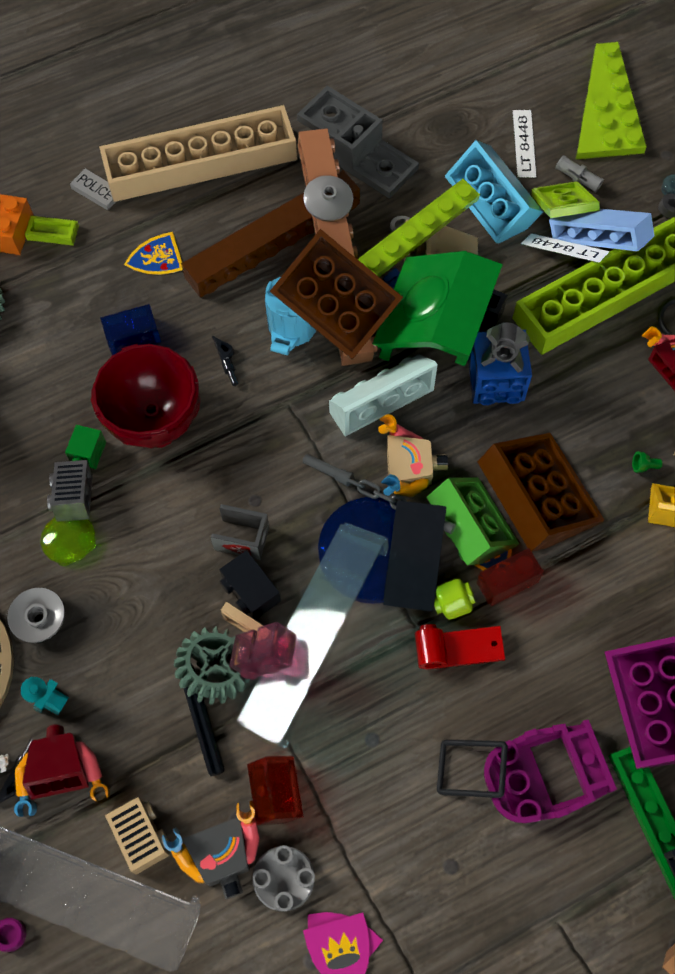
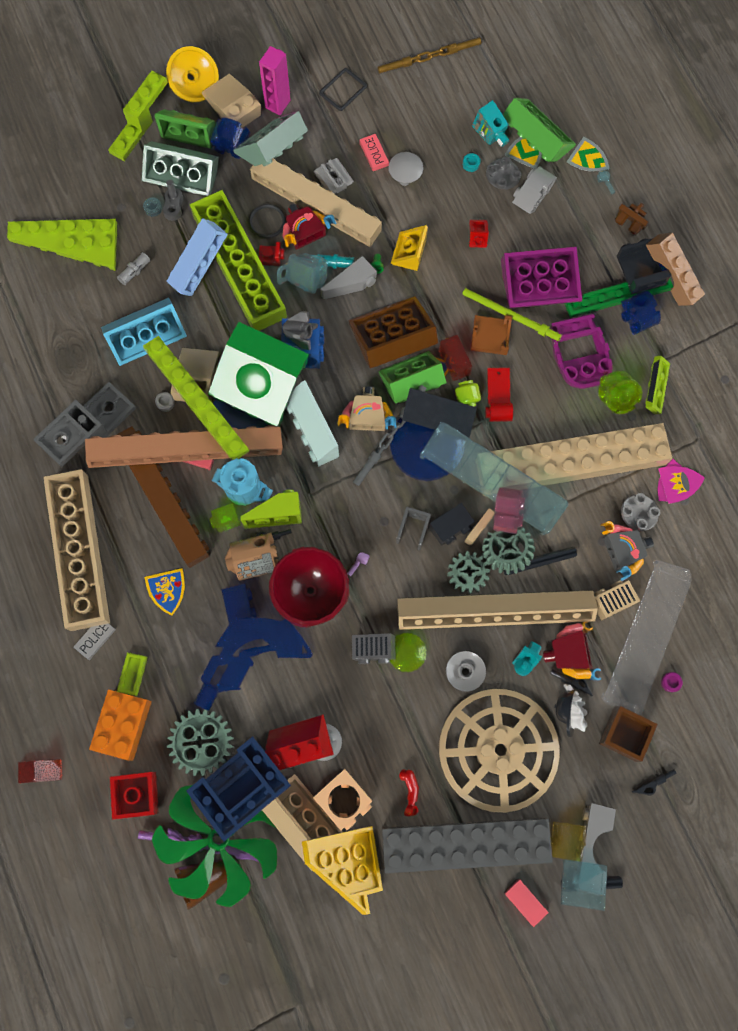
camera: 90 degrees left, 10 degrees up
green brick [65,425,106,470] -> none
clear red brick [247,756,303,826] -> none
reddish brown slope [270,229,403,360] -> none
light grey dish [303,176,353,221] -> none
black piece [437,739,508,798] -> none
white sticker [513,110,536,177] -> none
white sticker [521,233,610,263] -> none
lime tile [532,181,600,218] -> none
none -> clear blue piece [194,616,313,710]
none -> clear neon green brick [209,503,241,533]
none -> medium nougat cylinder [225,532,279,581]
none -> lime slope [241,490,302,529]
none -> red bracket [258,242,284,266]
none -> clear light blue piece [277,253,328,293]
none -> teal pin [317,254,354,269]
none -> light grey slope [321,256,377,299]
none -> lavender hand [347,552,369,576]
none -> tan brick [397,591,598,630]
none -> sand green gear [447,551,490,594]
none -> lime bar [463,288,562,342]
none -> dark orange piece [470,315,512,355]
none -> tan brick [475,423,672,496]
none -> clear neon green brick [598,371,643,414]
none -> clear blue brick [621,291,661,335]
none -> lime plate [645,356,670,415]

